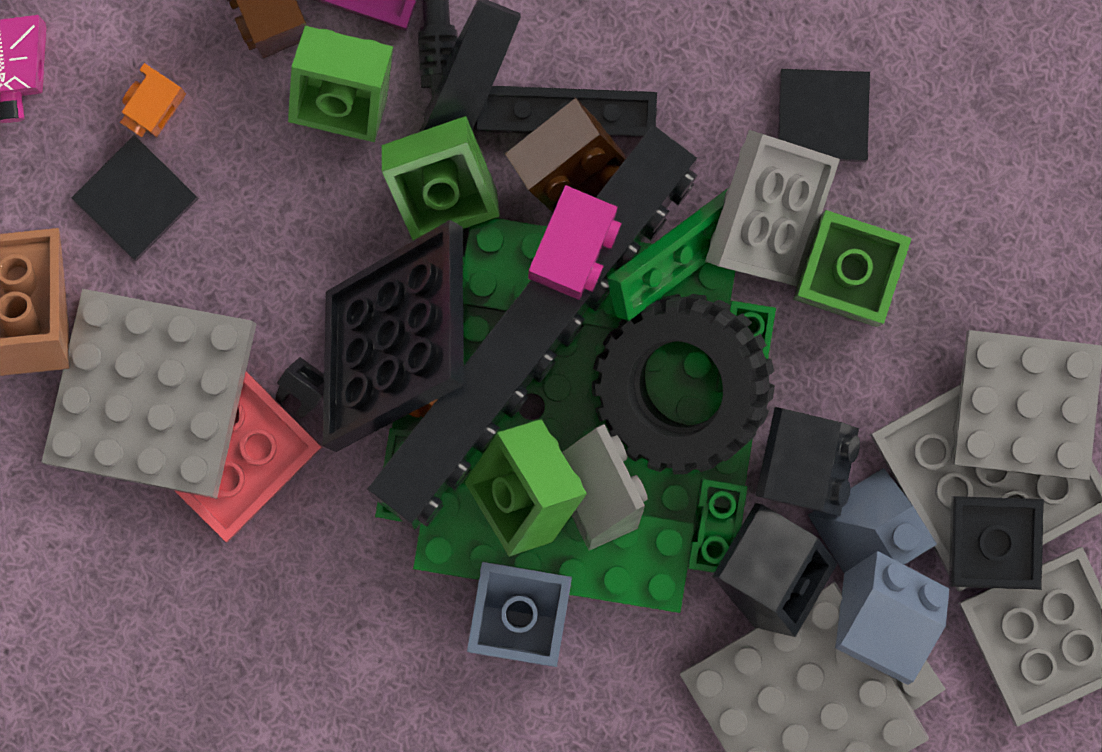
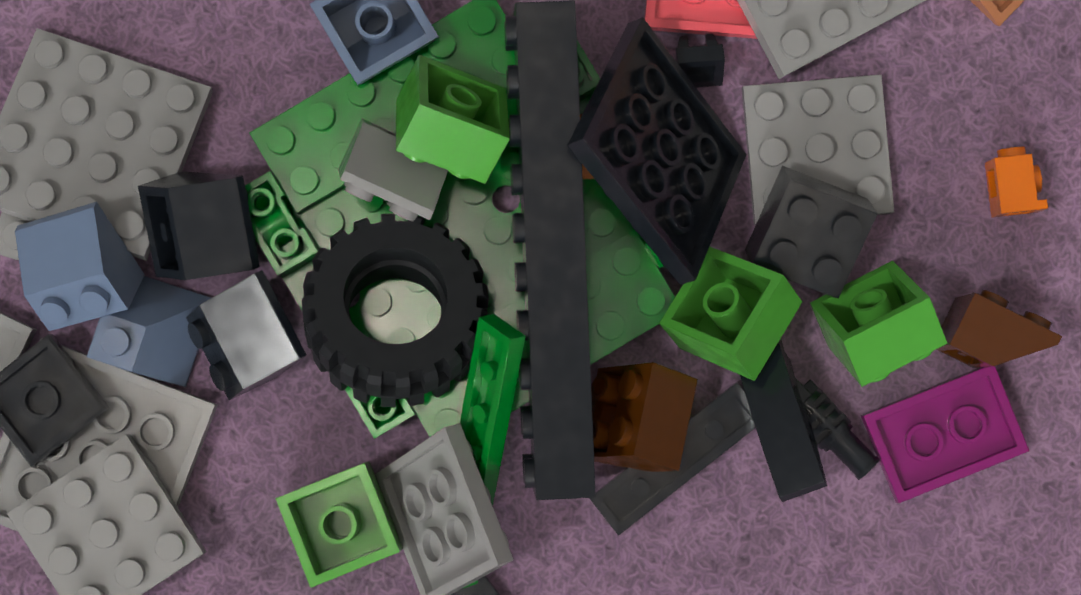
camera: 145 degrees right, 0 degrees up
black tile [71,135,199,261] -> none
dark pink piece [528,185,622,300] -> none
none -> light grey plate [742,74,894,225]
none -> black brick [745,166,878,299]

